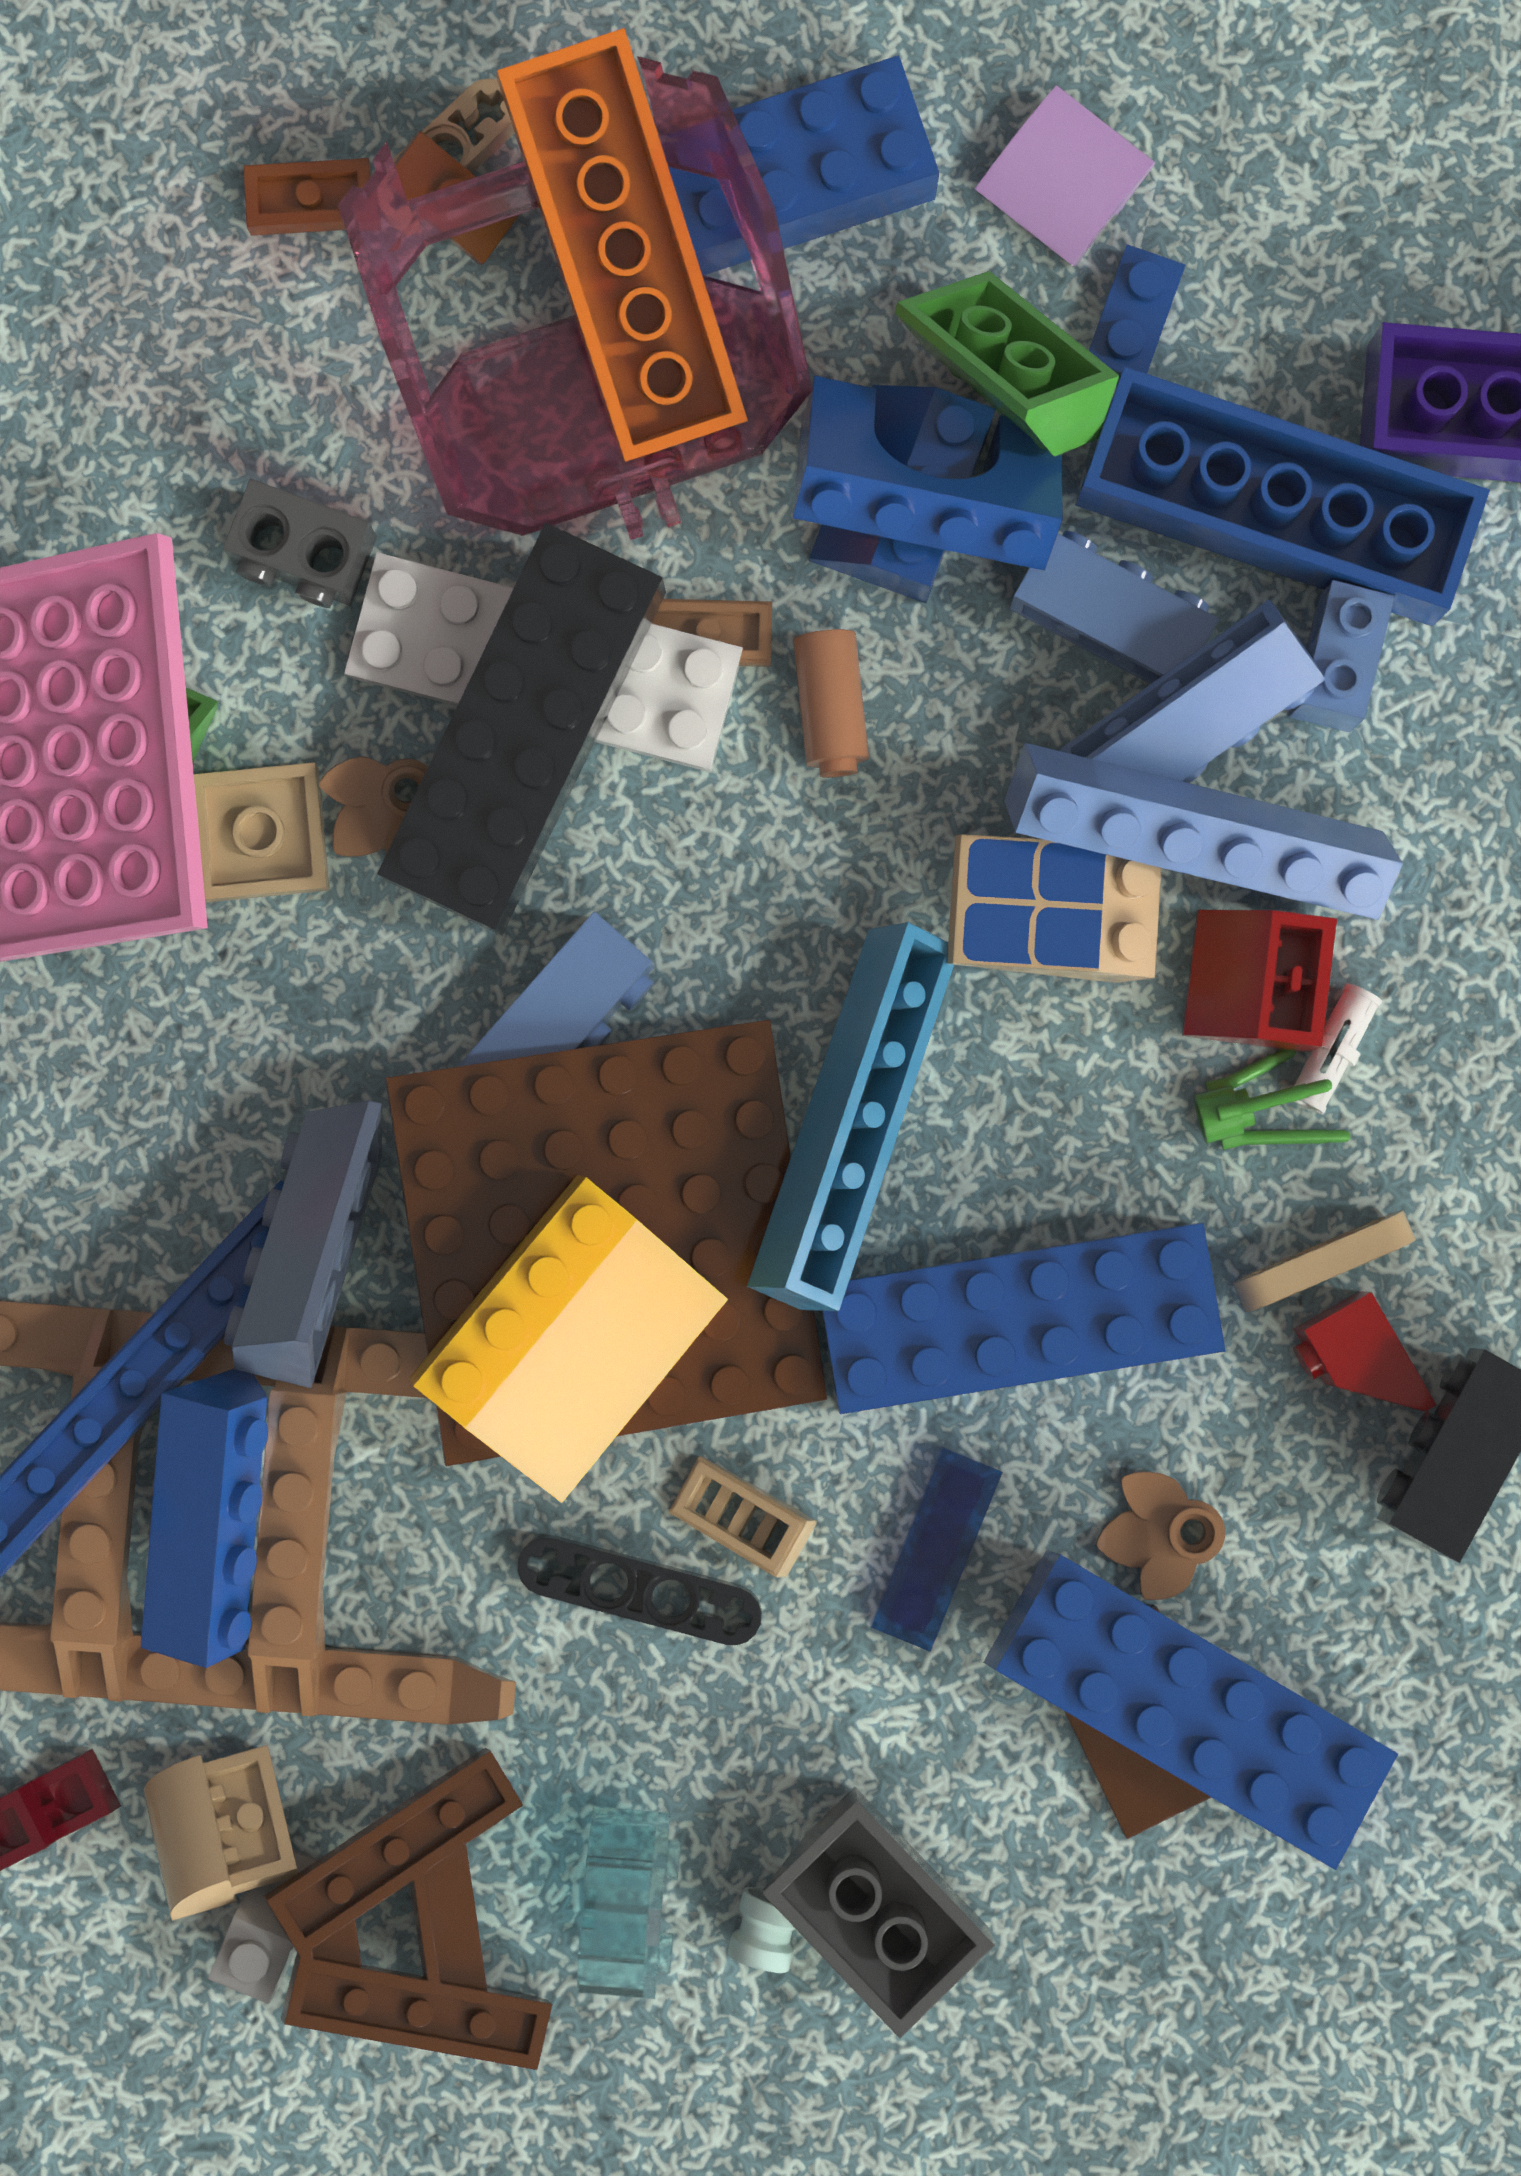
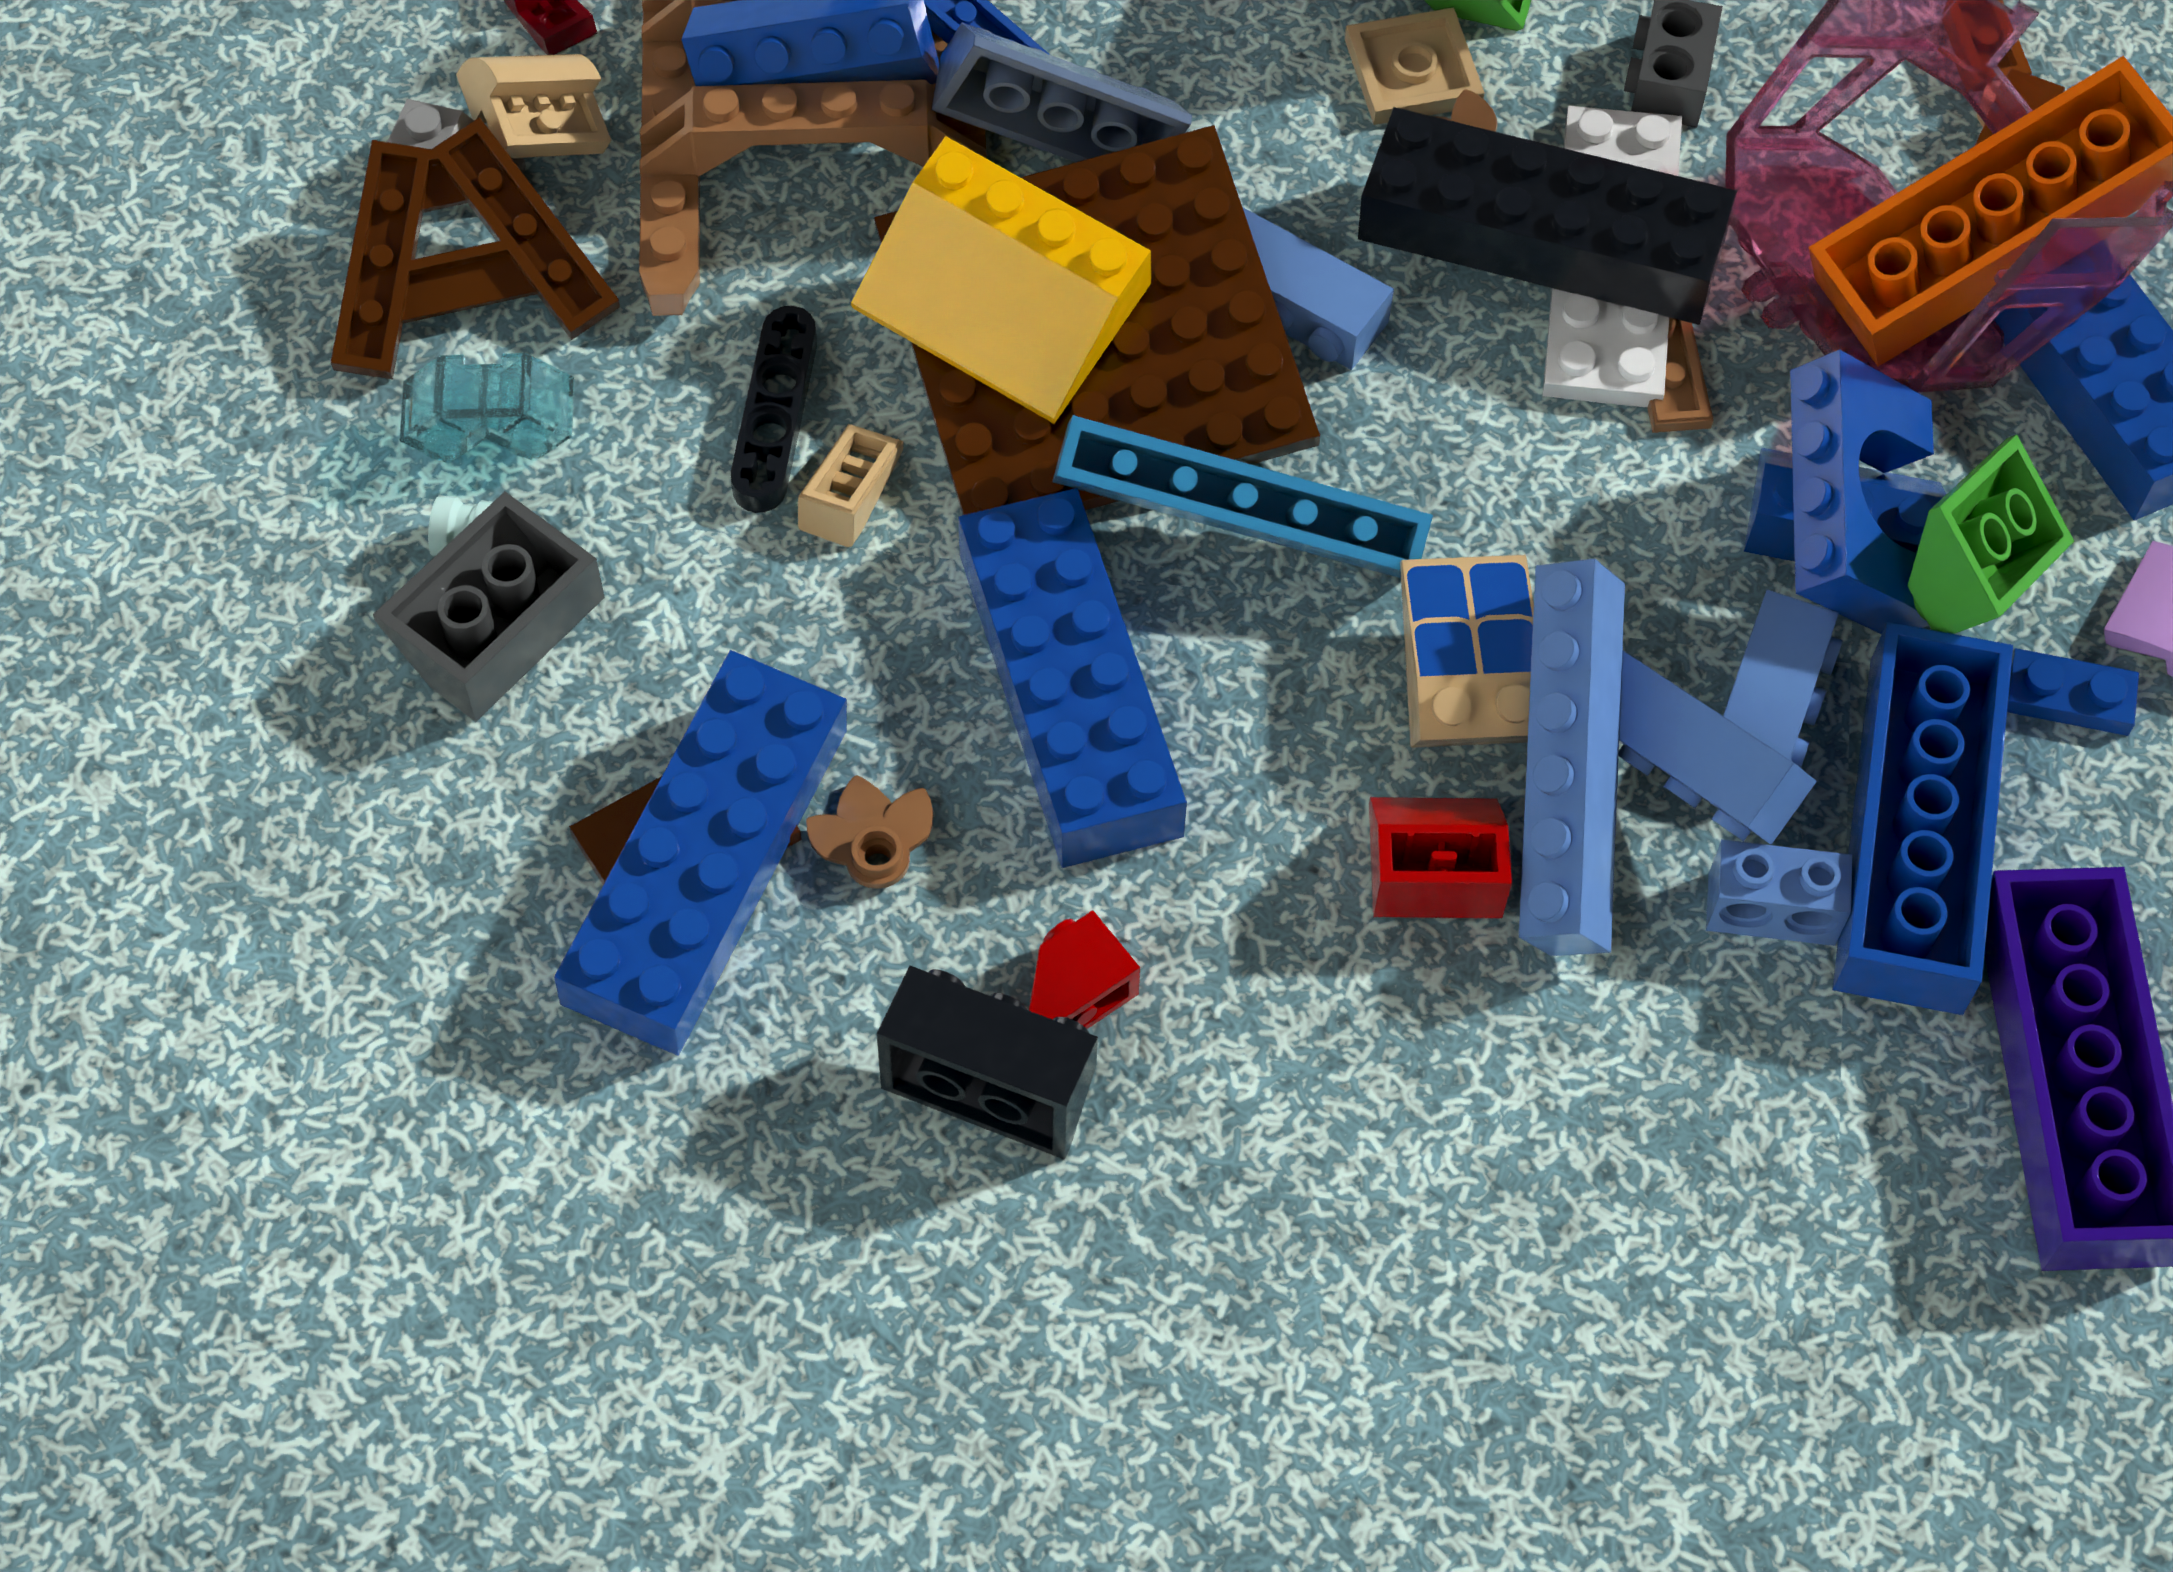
camera: 80 degrees right, 25 degrees down
nougat brick [793,629,869,778] -> none
clear blue plate [870,1446,1003,1652] -> none
bright green plant [1193,1049,1351,1150] -> none
tan beam [1232,1210,1416,1312] -> none
white pin [1294,983,1382,1115] -> none

